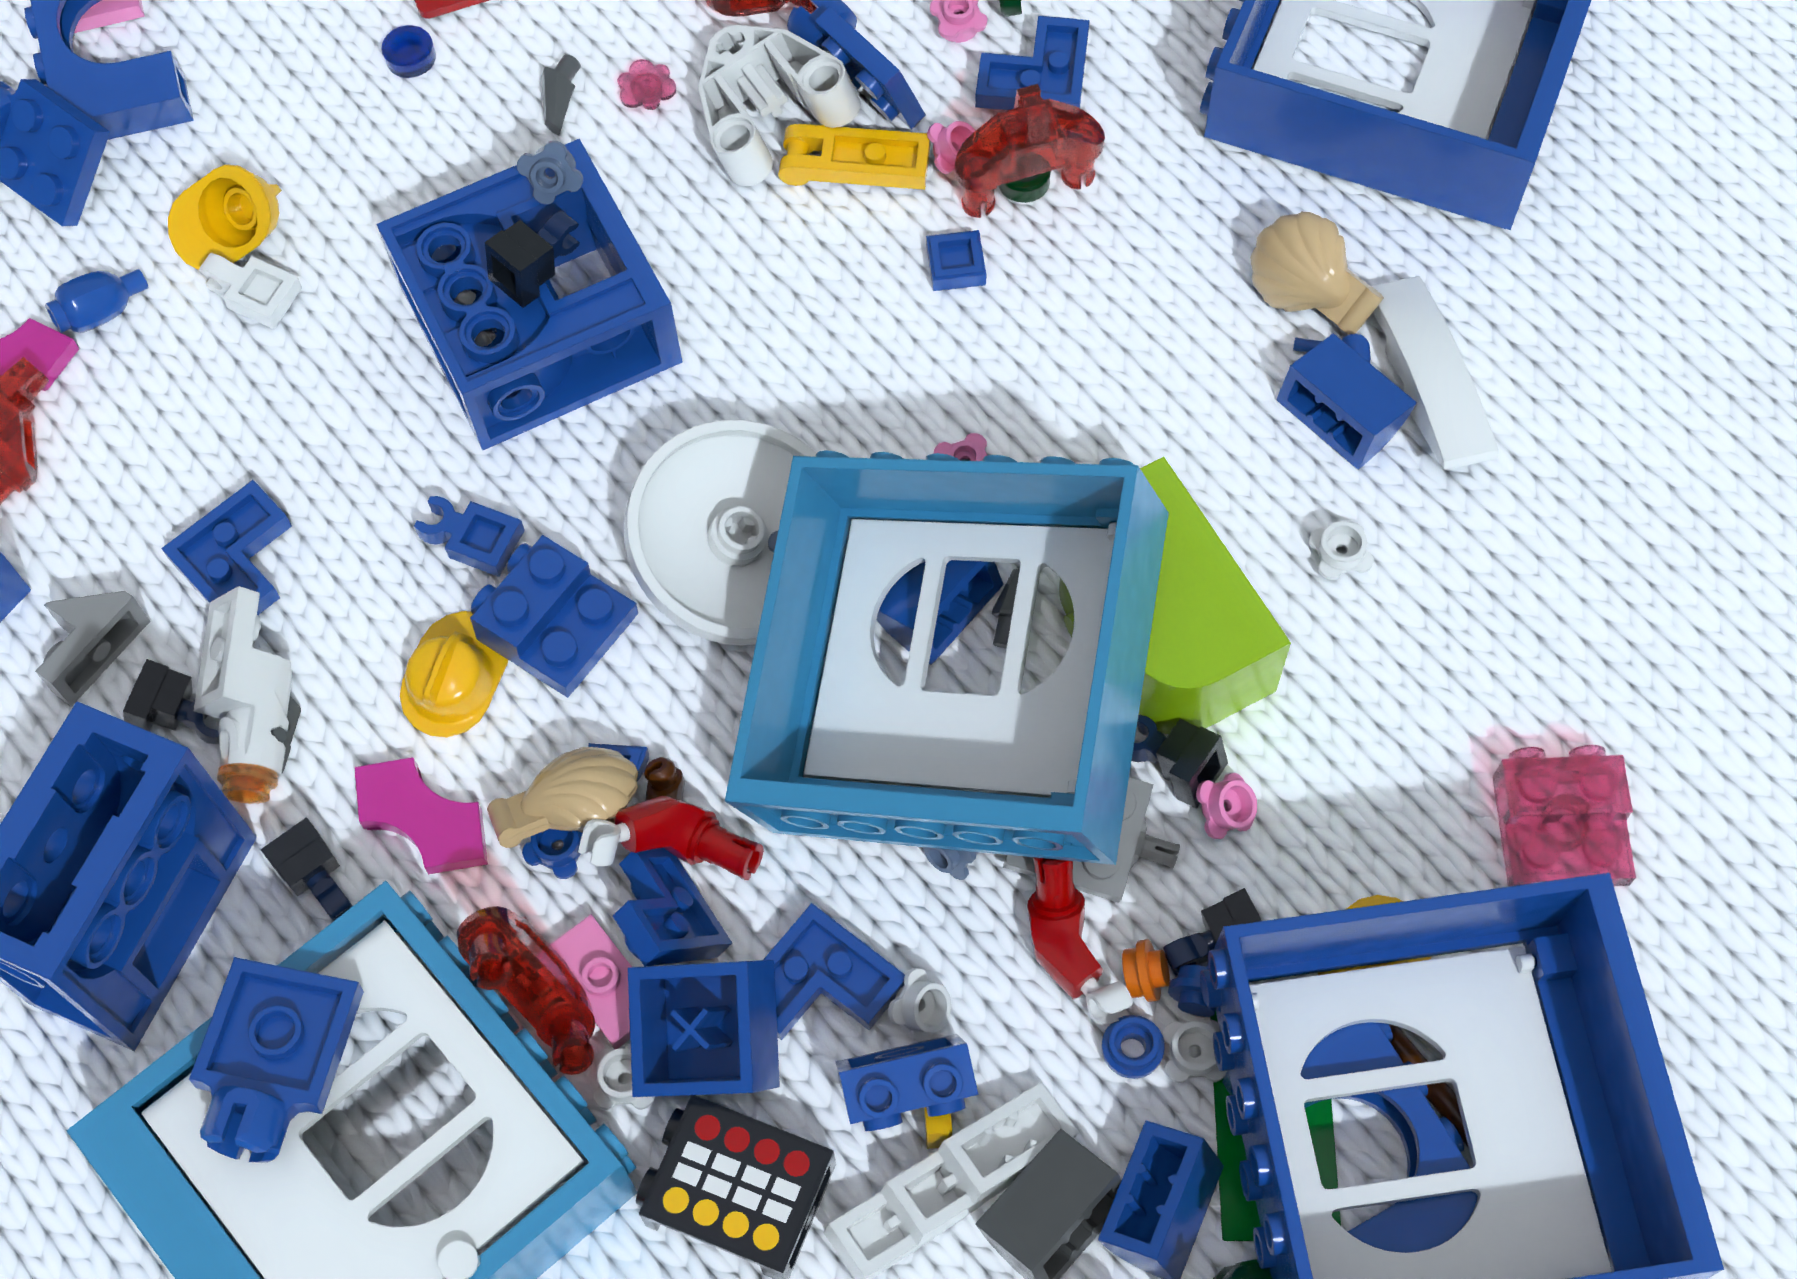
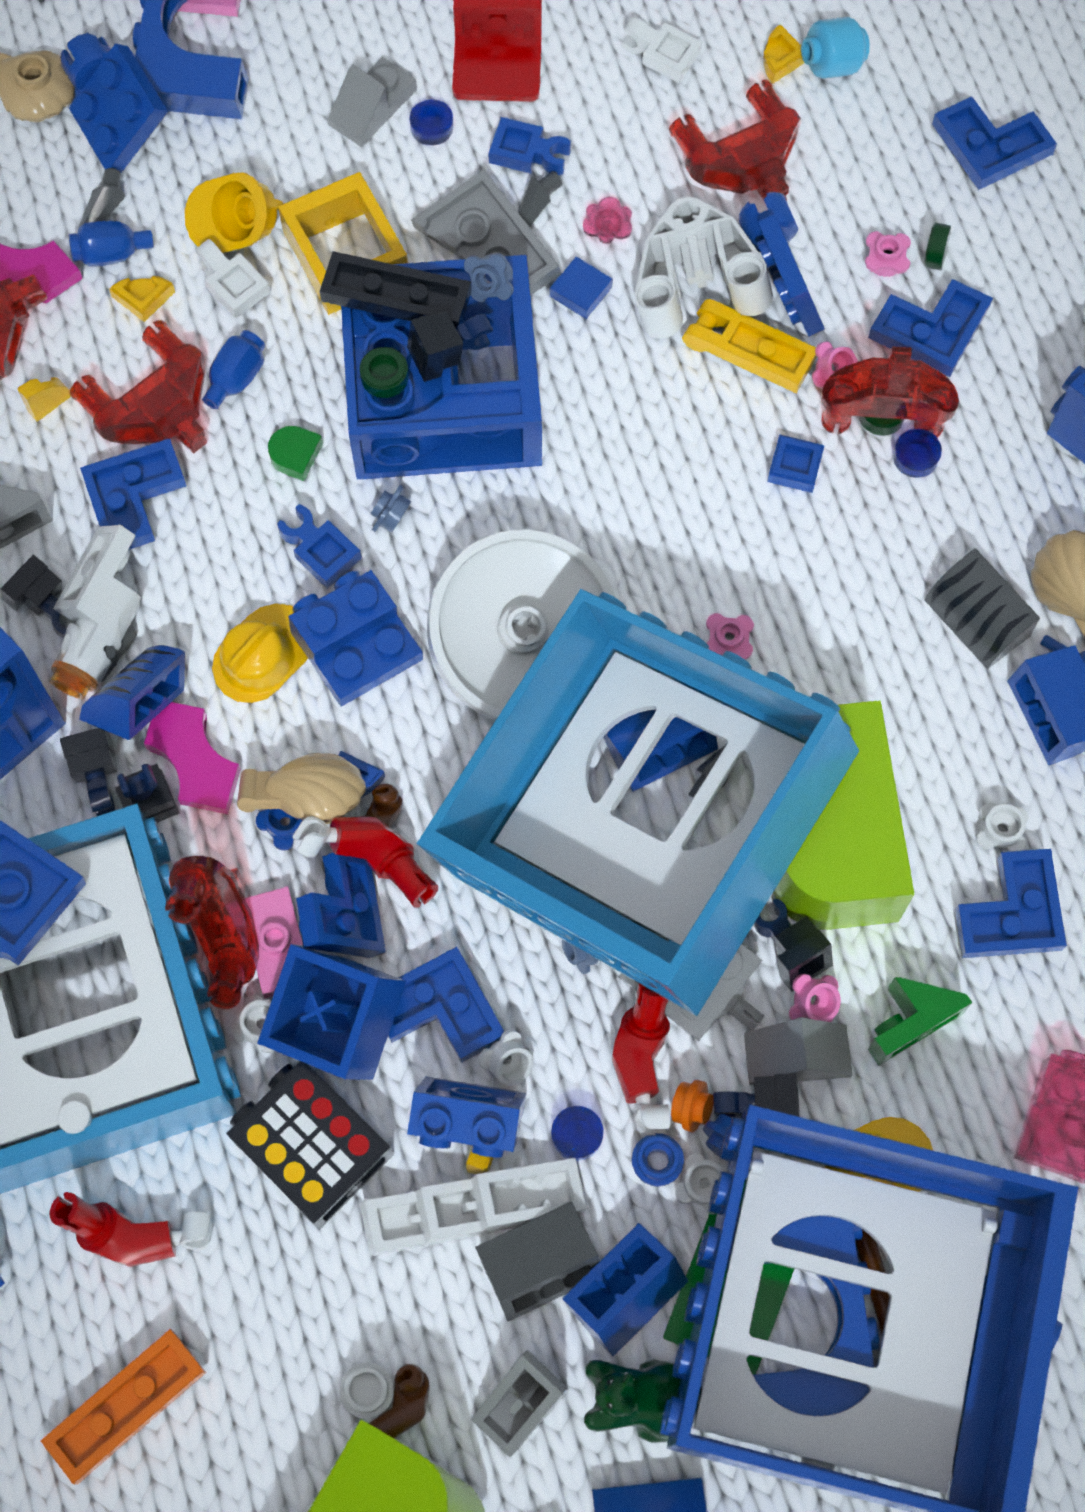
camera: 20 degrees right, 5 degrees up
none -> yellow tile [17,377,73,422]
none -> clear red connector [69,320,208,454]
none -> dark grey bar [77,168,126,231]
none -> blue brick [79,645,185,740]
none -> yellow tile [109,276,175,322]
none -> black piece [115,764,180,823]
none -> blue plant [202,330,265,410]
none -> green tile [268,426,323,481]
none -> yellow window [278,172,408,315]
none -> black plate [319,251,472,328]
none -> light grey slope [327,56,417,148]
none -> dark green tile [359,347,409,398]
none -> sand blue plate [370,484,412,533]
none -> light grey wing [411,169,562,296]
none -> blue plate [488,117,571,175]
none -> blue tile [550,256,613,319]
none -> clear blue tile [551,1106,604,1161]
none -> light grey slope [744,1017,853,1085]
none -> green slope [868,977,973,1066]
none -> clear blue tile [893,428,942,478]
none -> dark grey brick [924,548,1040,670]
none -> blue plate [955,849,1067,958]

